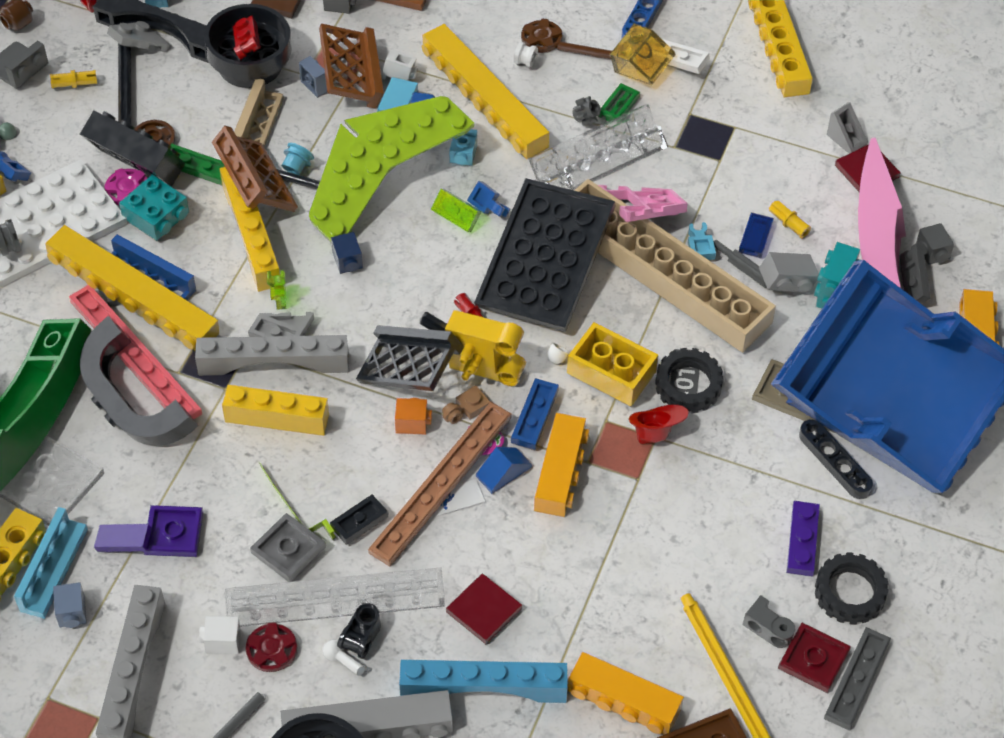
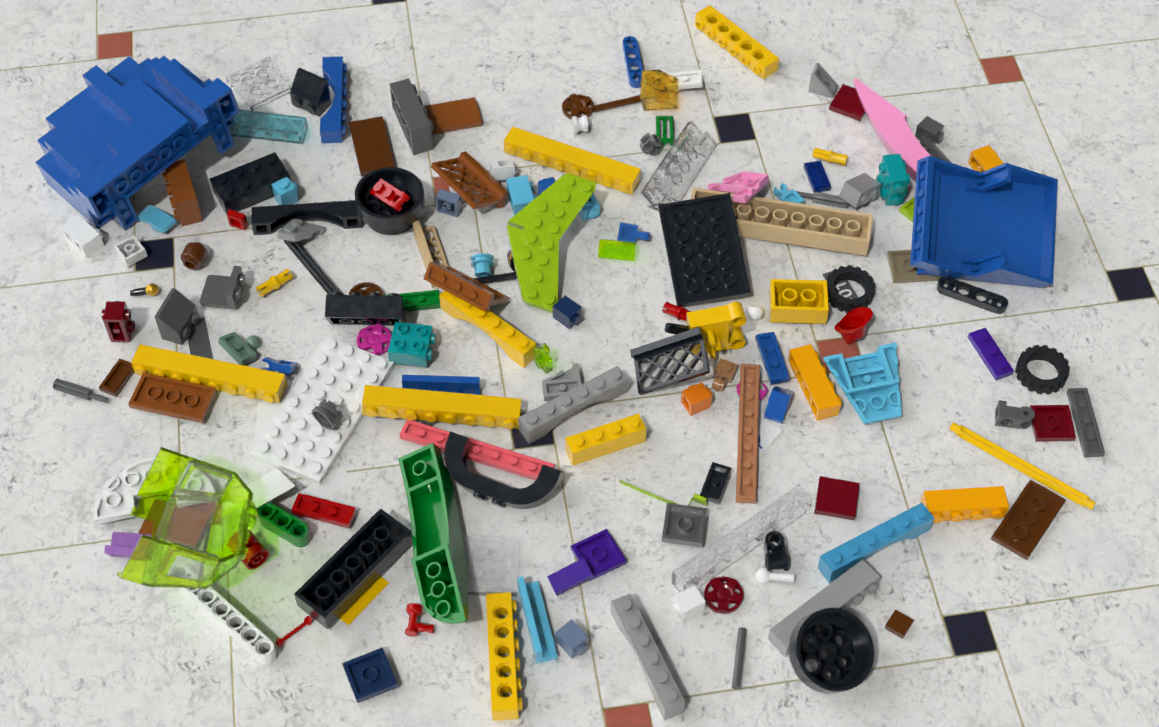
camera: 30 degrees left, 0 degrees up
none -> medium azure wedge [823,342,902,424]

